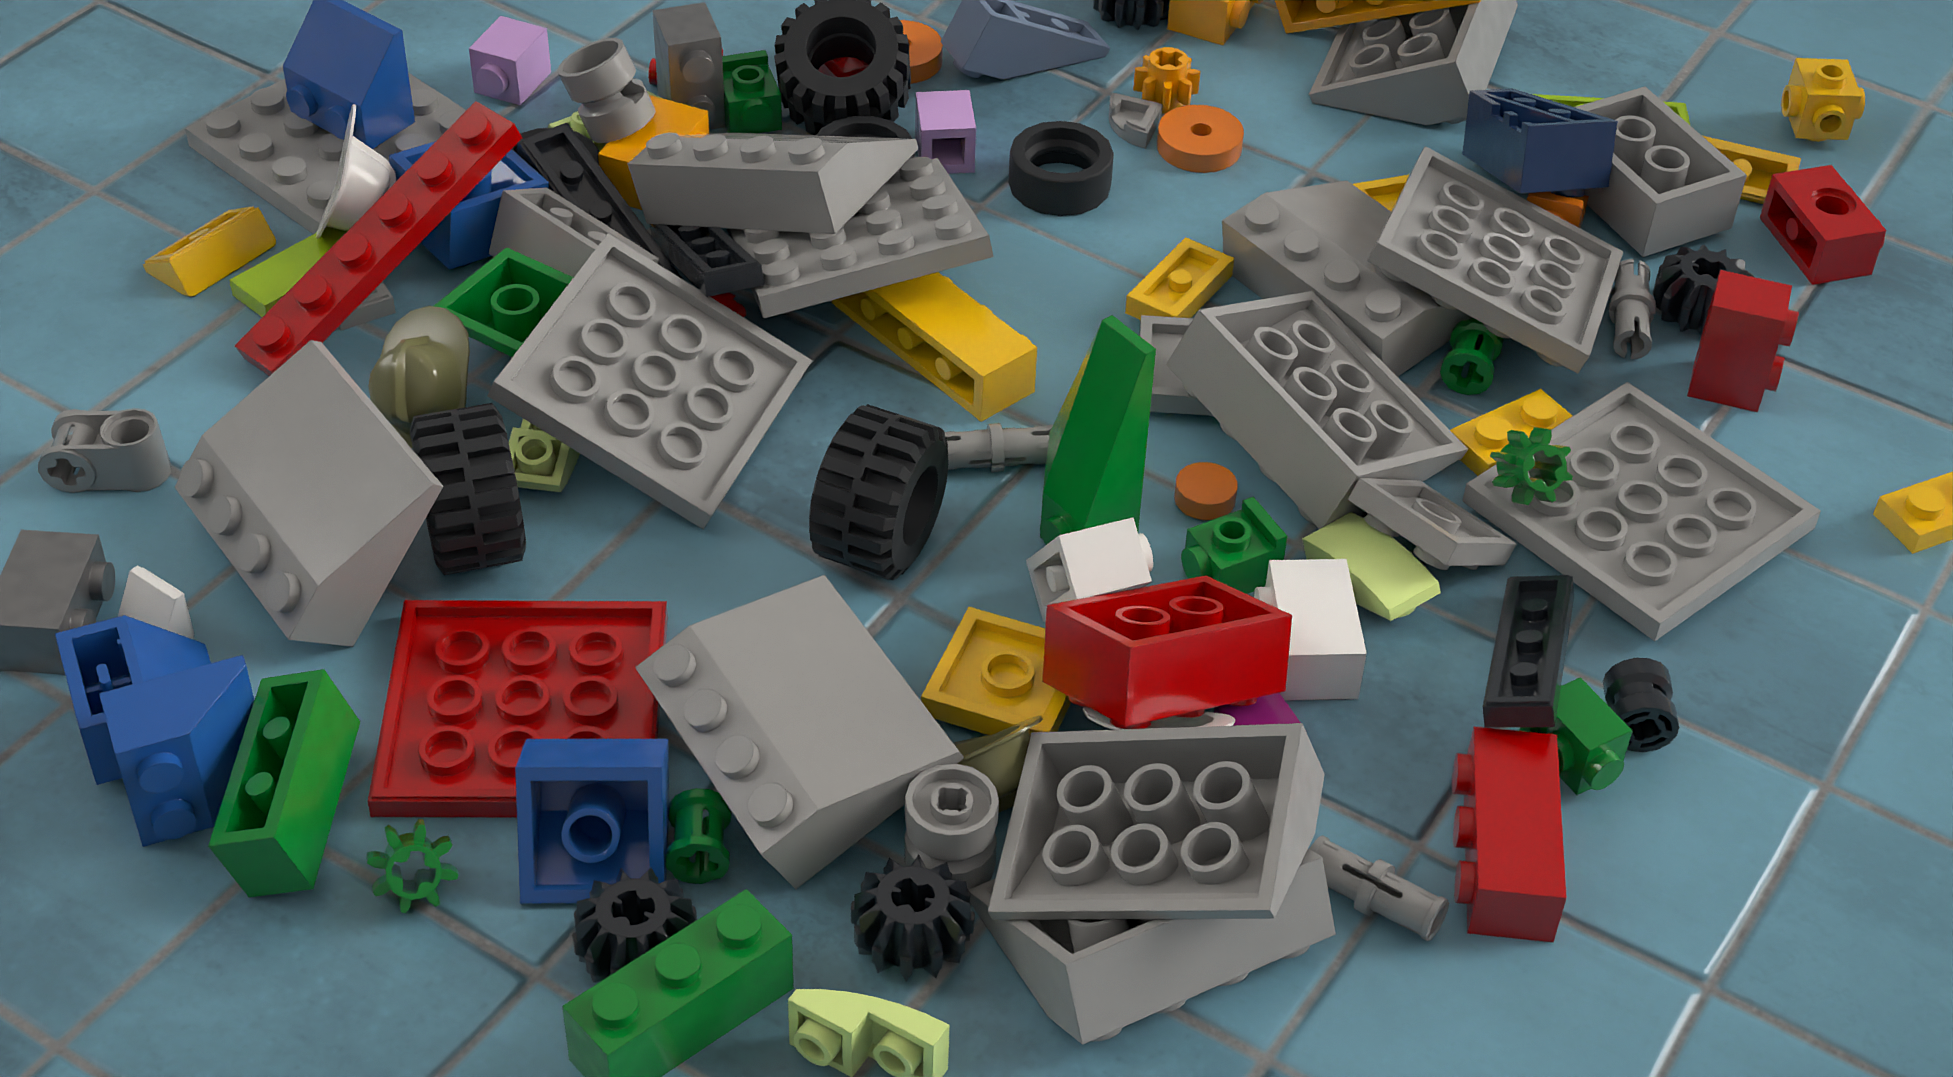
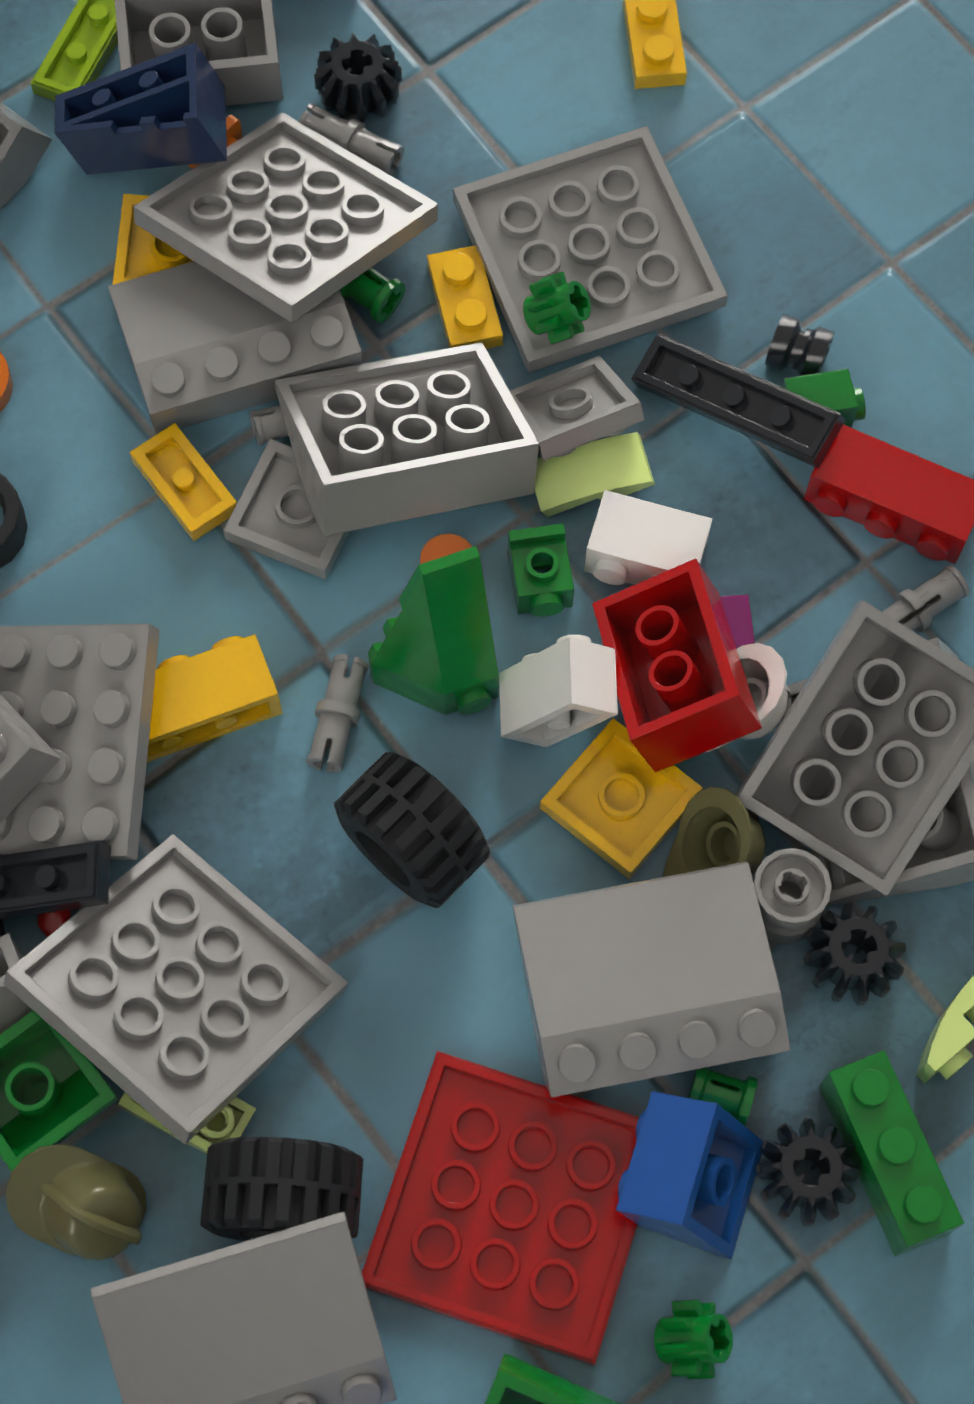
camera: 70 degrees left, 25 degrees up
red brick [1687,270,1799,412] -> none

